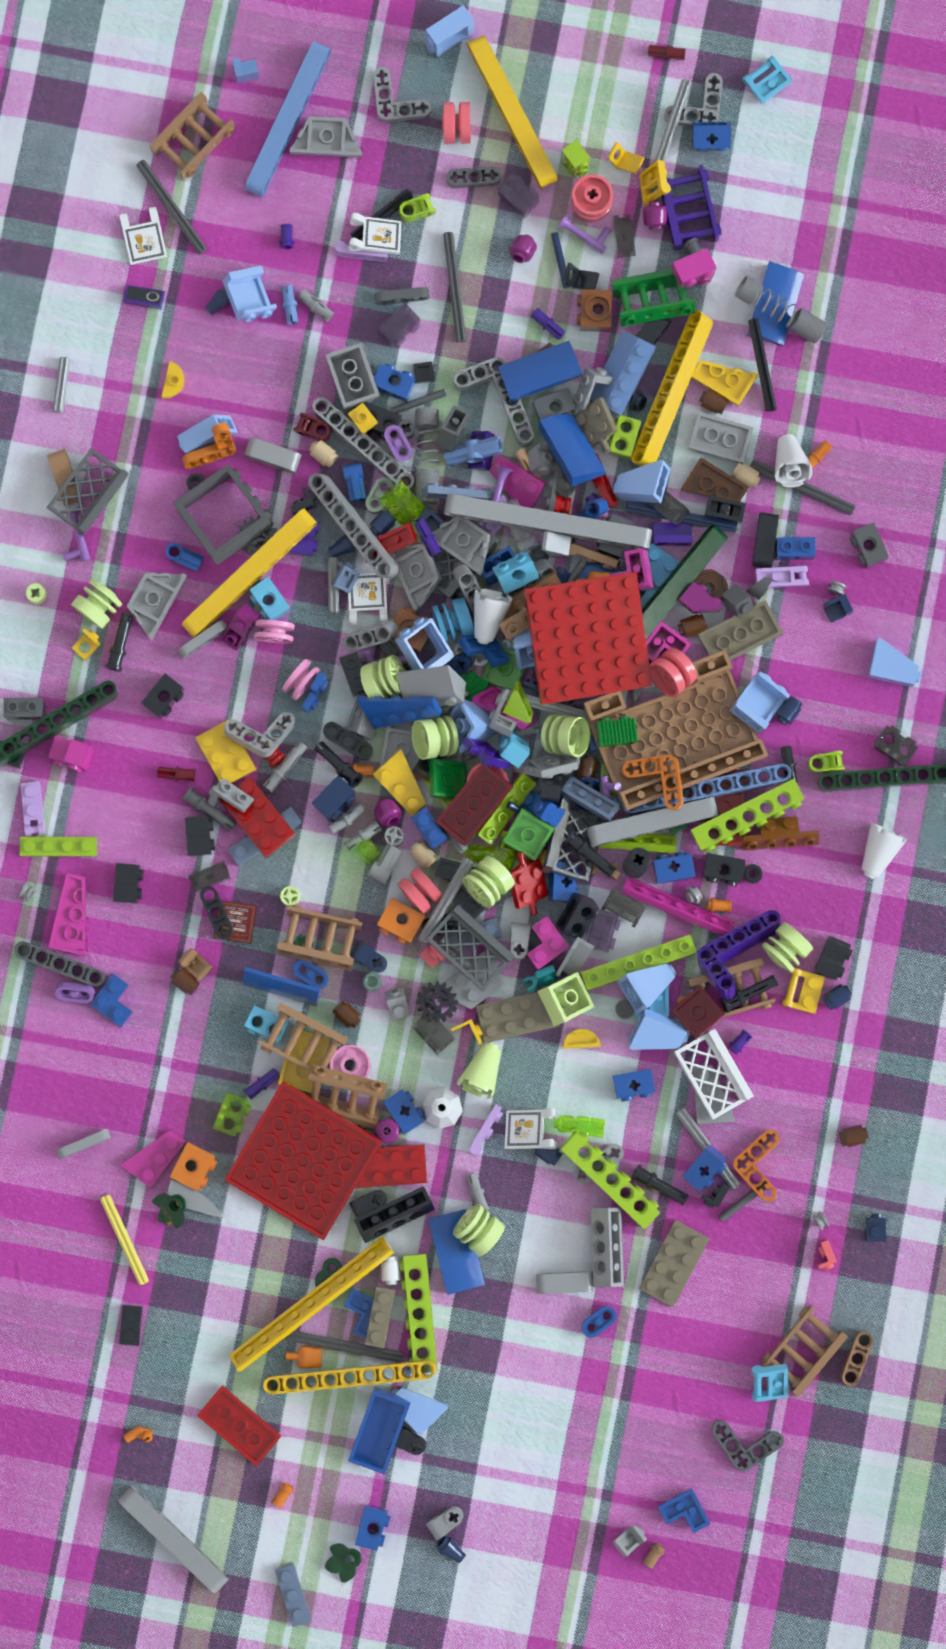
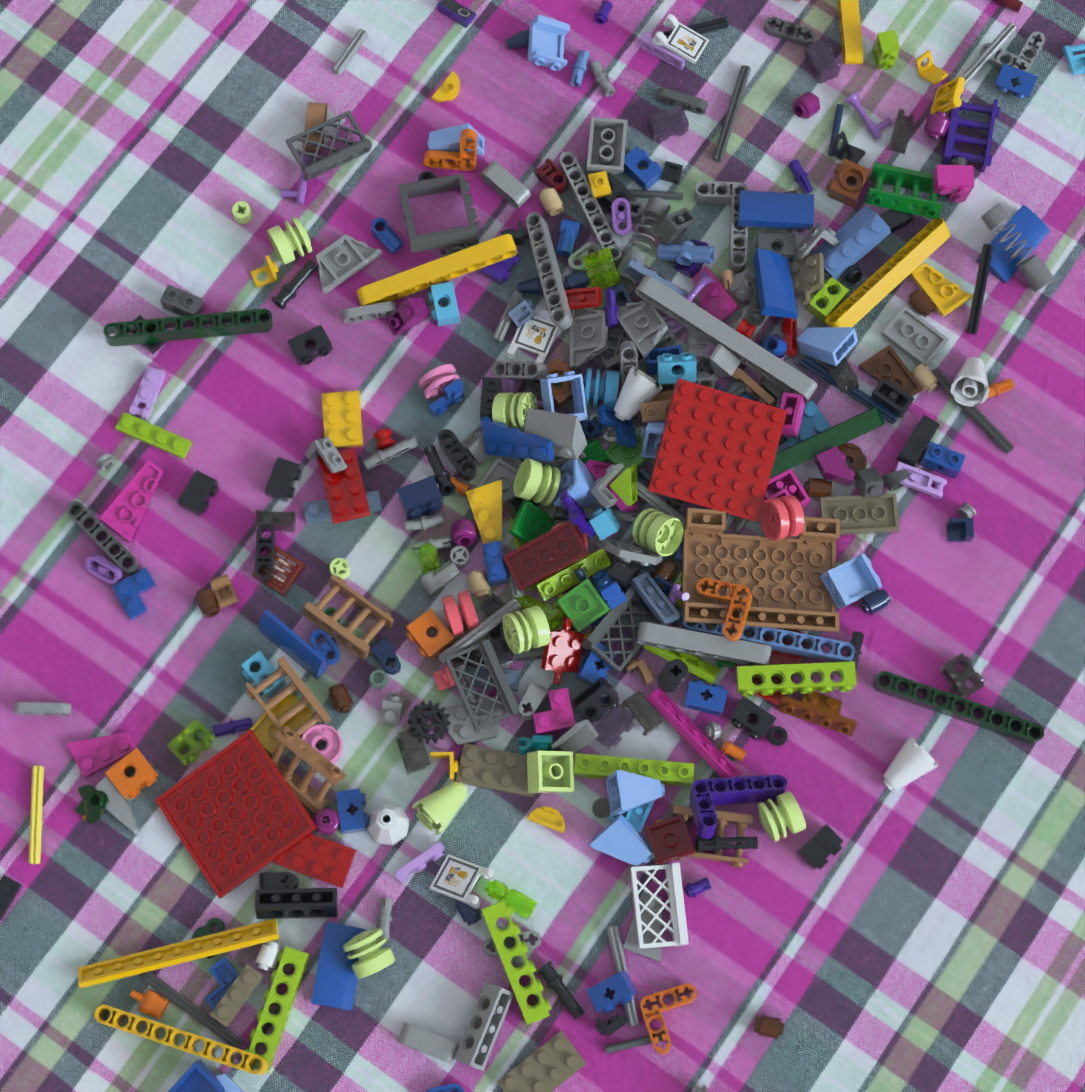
camera: 20 degrees right, 10 degrees down
dark pink brick [48,736,94,773] -> none
dark red axle [157,766,196,782] -> none
dark grey pin [182,787,237,832] -> none
red plate [197,1385,282,1466] -> none
light grey beam [224,712,295,757] -> none
bright pink wheel [254,620,295,644] -> none
lime piece [399,193,437,223] -> none
black pin [563,830,617,878] -> none
coral wheel [571,174,613,222] -> none
green brick [595,716,638,748] -> none
blue brick [612,1069,655,1102] -> none
dark purple panel [653,523,692,546] -> none
yellow plate [782,968,825,1014] -> none
lime piece [807,751,845,774] -> none
dark blue brick [822,984,852,1011] -> none
dark grey brick [850,522,889,569] -> none
light blue slope [868,638,921,687] -> none

